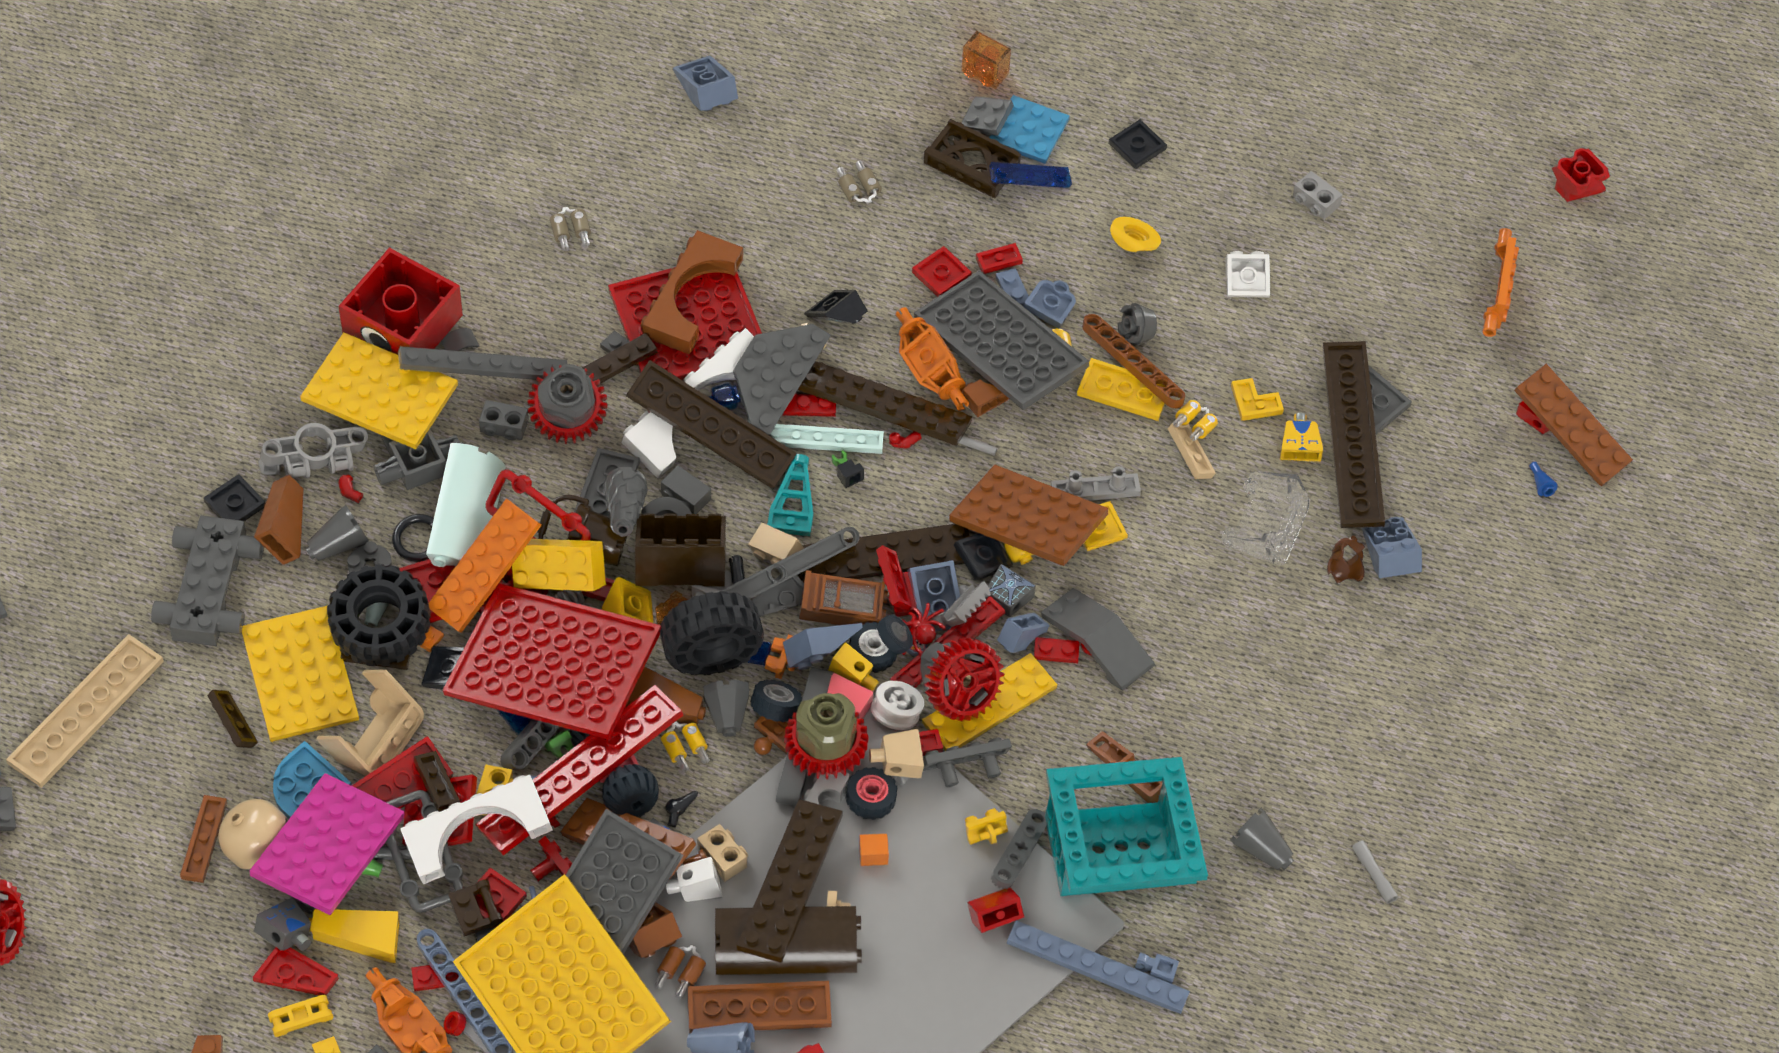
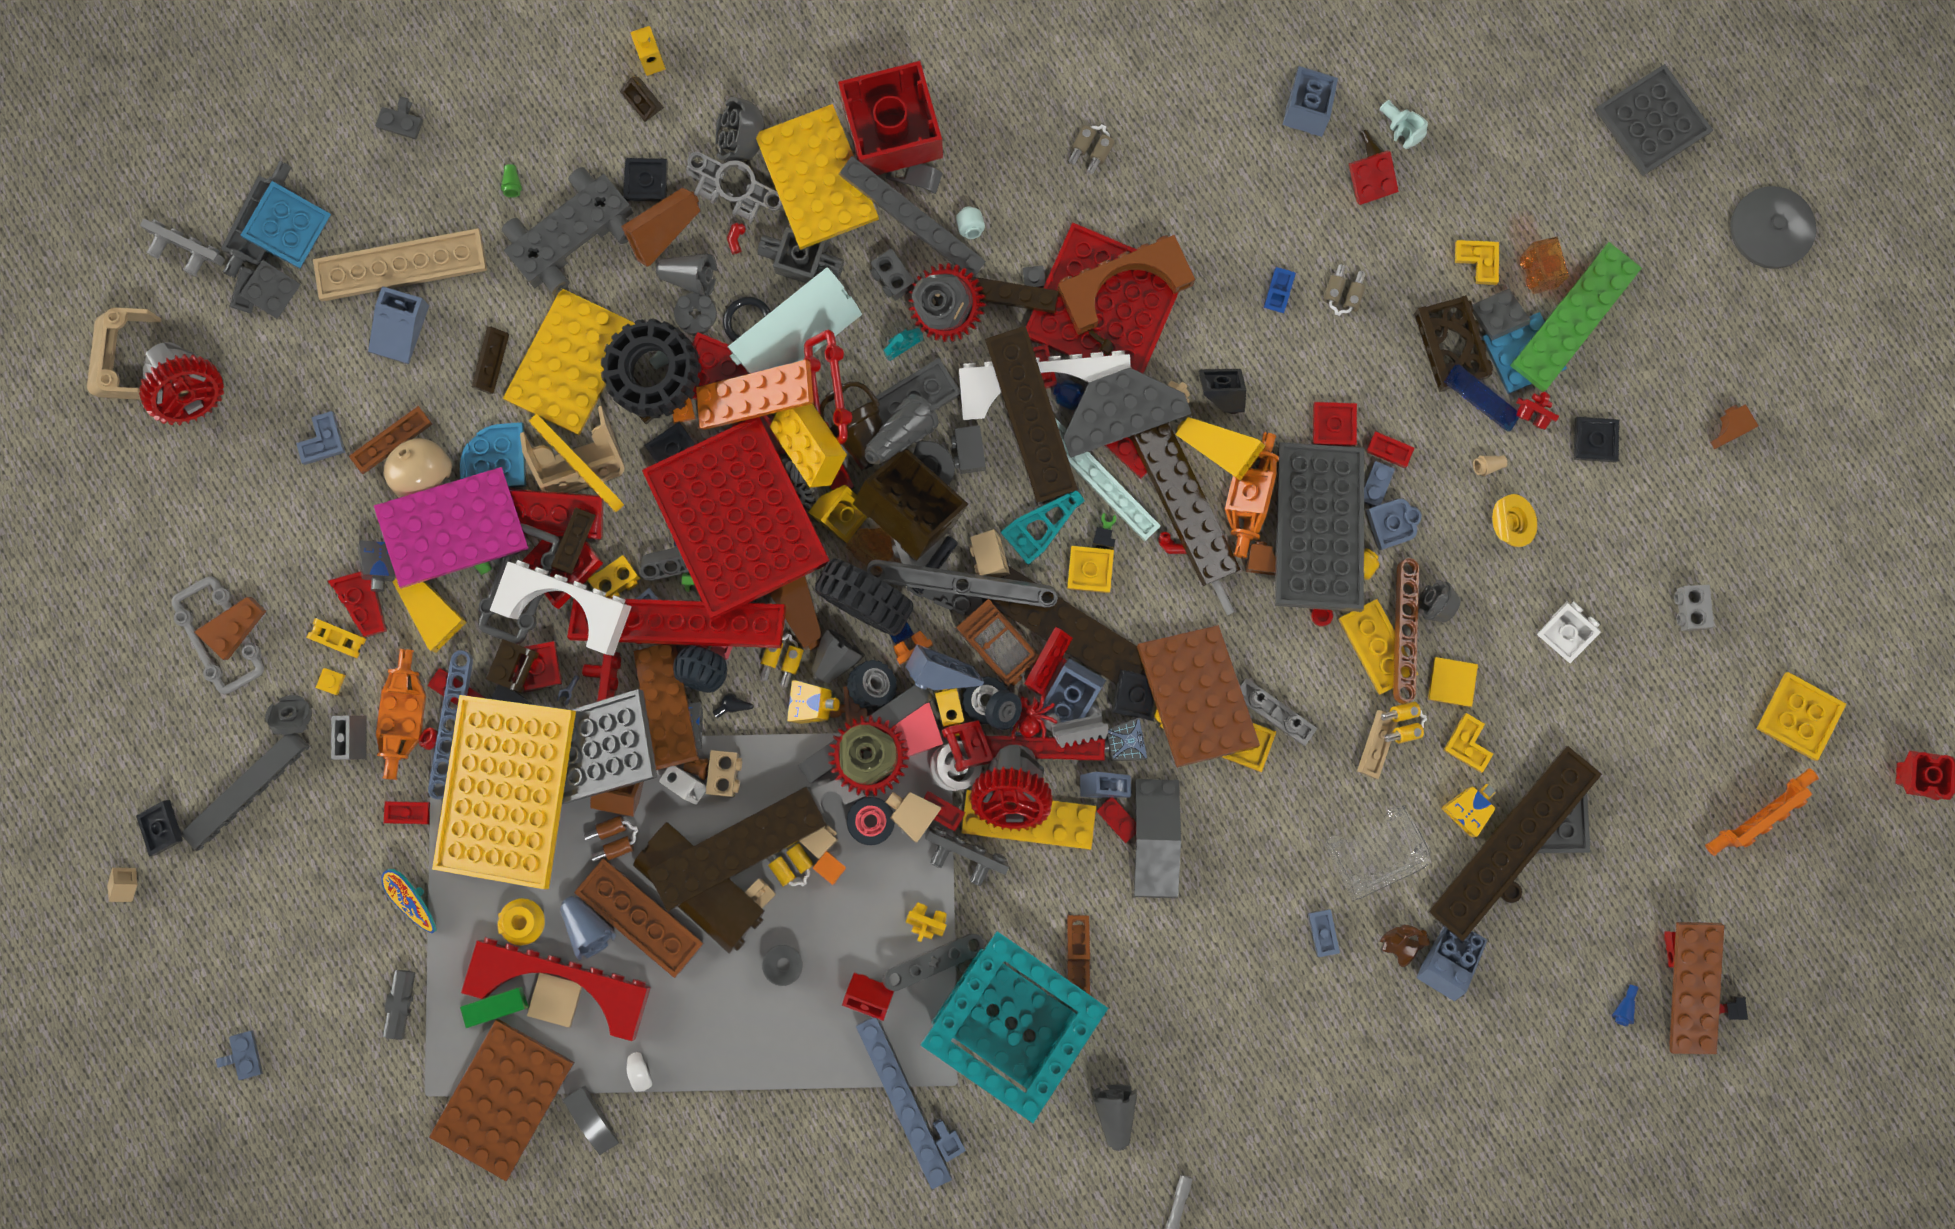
camera: 45 degrees right, 25 degrees up
none -> sand blue plate [296,411,346,465]
none -> sand blue slope [368,286,429,364]
none -> bright green cone [501,164,522,198]
none -> yellow beam [528,414,624,512]
none -> dark brown slope [620,76,664,122]
none -> yellow torso [631,26,666,76]
none -> dark grey cylinder [715,97,765,162]
none -> dark grey piece [762,945,803,986]
none -> yellow piece [768,843,814,887]
none -> yellow torso [787,680,840,724]
none -> tan slope [800,824,838,859]
none -> teal plate [883,327,923,361]
none -> red plate [942,720,993,772]
none -> light aqua head [956,206,985,239]
none -> yellow plate [1067,546,1114,593]
none -> dark brown hand [1089,330,1113,356]
none -> yellow slope [1175,417,1266,481]
none -> blue slope [1264,267,1296,313]
none -> sand blue plate [1308,909,1340,957]
none -> red tile [1311,609,1333,627]
none -> red plate [1349,150,1399,205]
none -> dark brown cone [1360,130,1384,157]
none -> light aqua piece [1380,100,1428,149]
none -> yellow tile [1428,657,1478,707]
none -> yellow plate [1455,240,1499,285]
none -> tan cone [1473,455,1507,476]
none -> dark brown plate [1501,881,1522,903]
none -> bright green plate [1510,242,1642,392]
none -> red hips [1516,392,1559,430]
none -> dark orange arch [1710,404,1758,450]
none -> black piece [1719,995,1748,1020]
none -> yellow plate [1756,672,1846,761]

